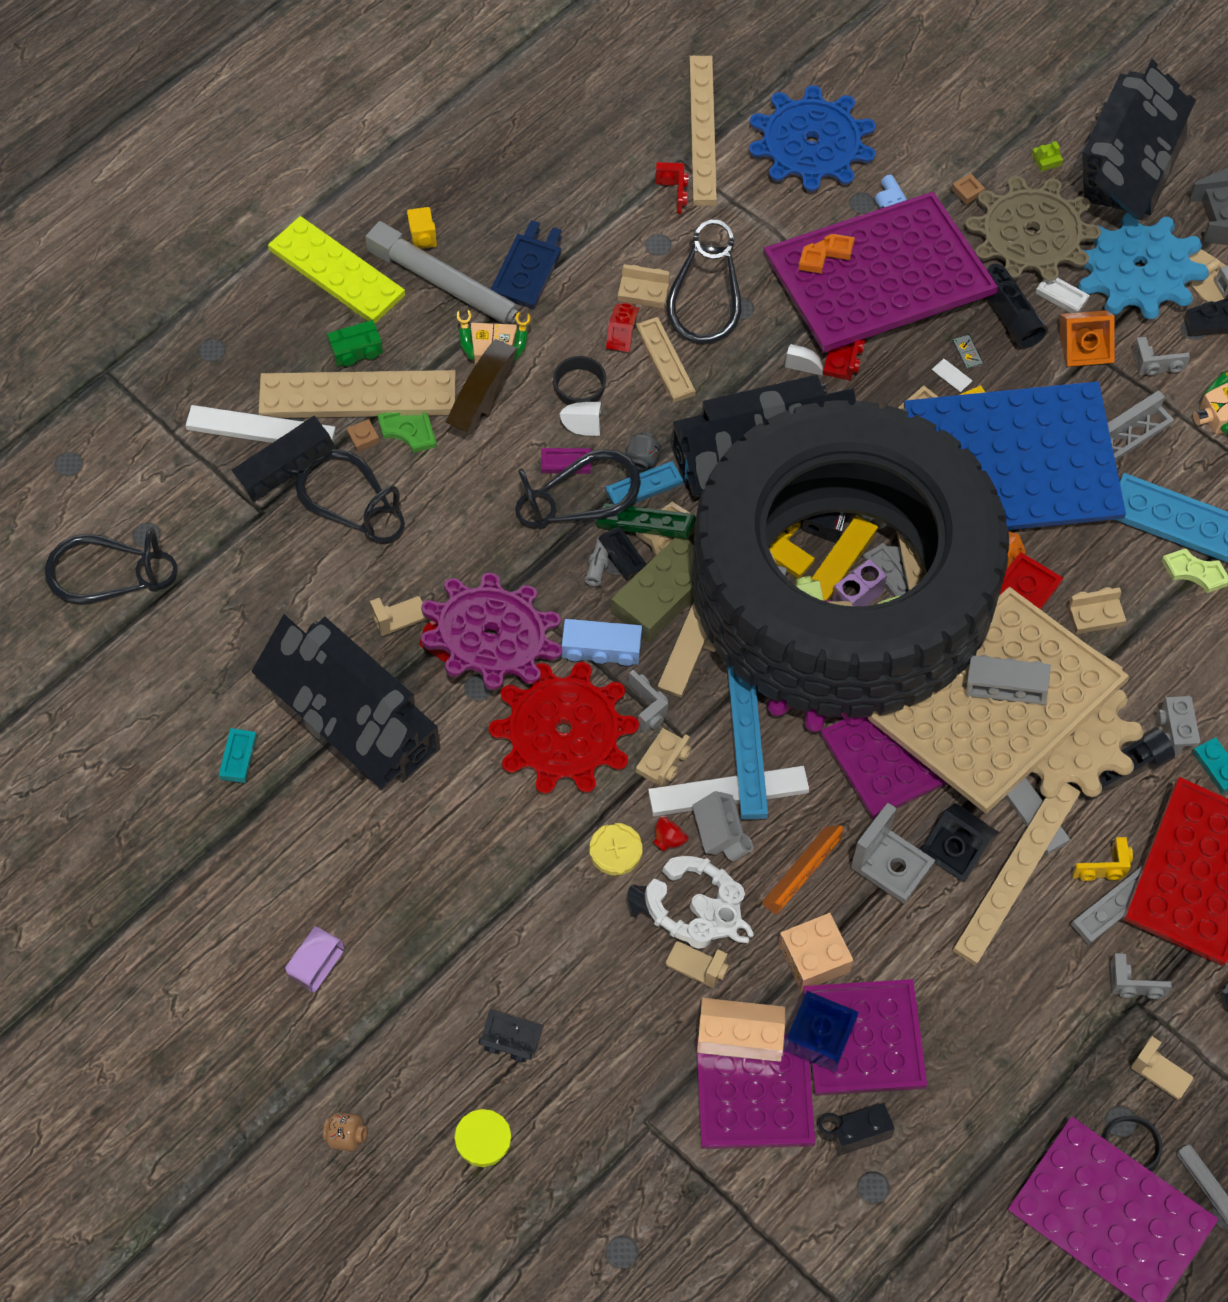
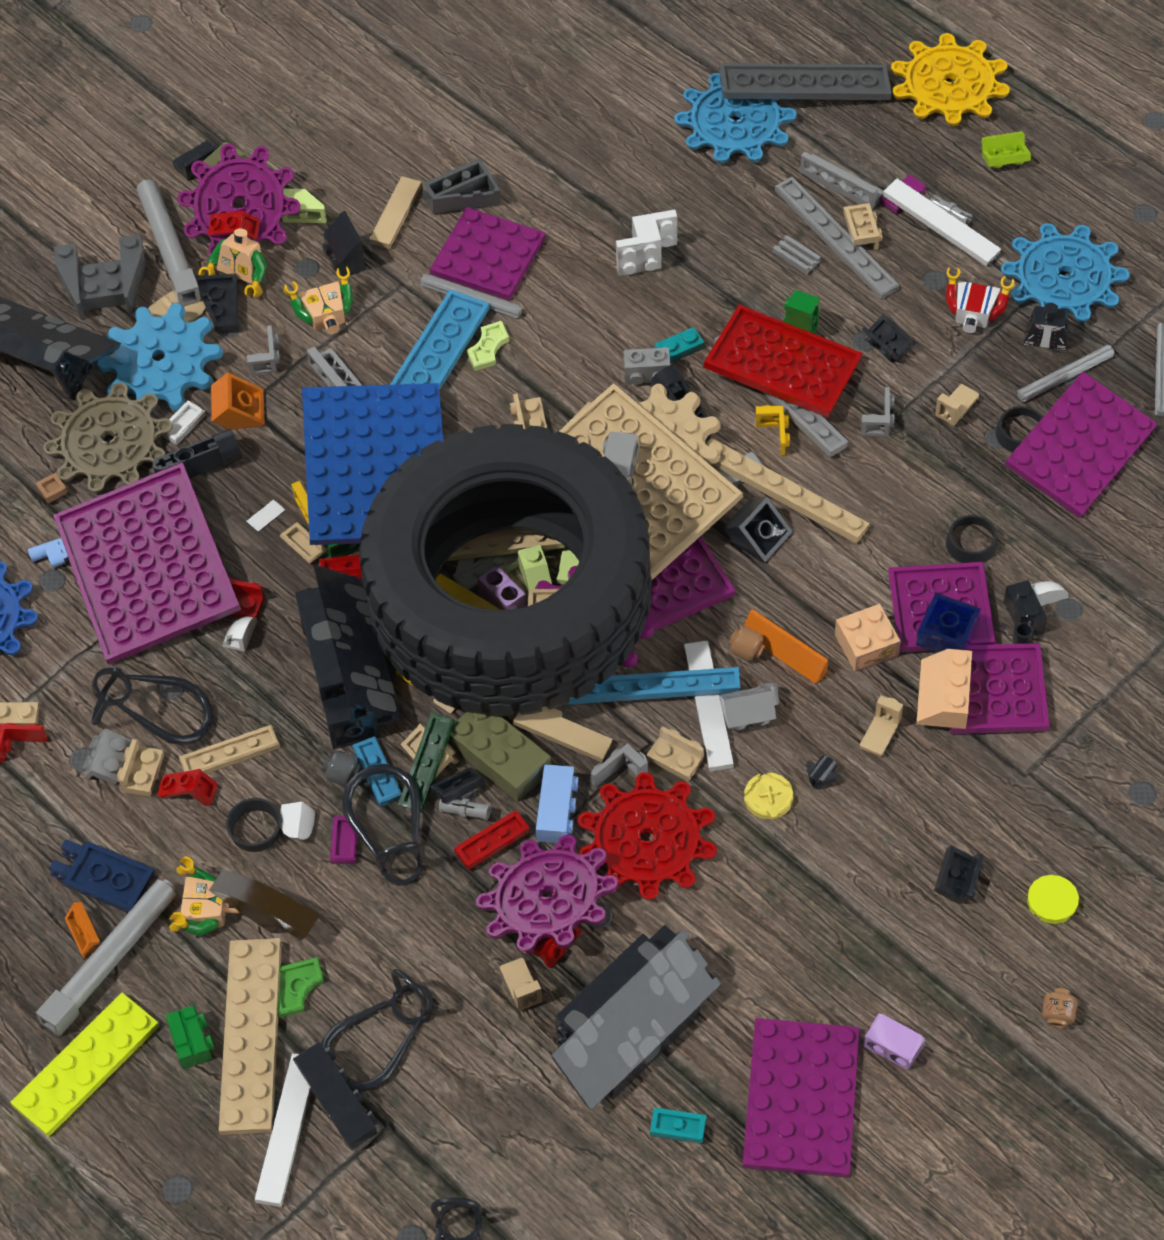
camera: 85 degrees left, 5 degrees down
medium nougat plate [346,419,380,452] -> none
yellow bracket [407,207,437,249] -> none
white piece [645,856,754,948] -> none
red brick [653,816,689,851] -> none
orange tile [799,234,855,274] -> none
light grey bracket [851,803,935,904] -> none
light grey sticker [952,334,984,369] -> none
lime tile [1031,141,1063,172] -> none
none -> orange tile [65,902,100,958]
none -> light grey bracket [83,729,131,785]
none -> red plate [454,810,530,870]
none -> medium nougat head [728,626,765,662]
none -> magenta plate [742,1018,859,1178]
none -> black tyre [946,515,997,563]
none -> white brick [1031,581,1069,606]

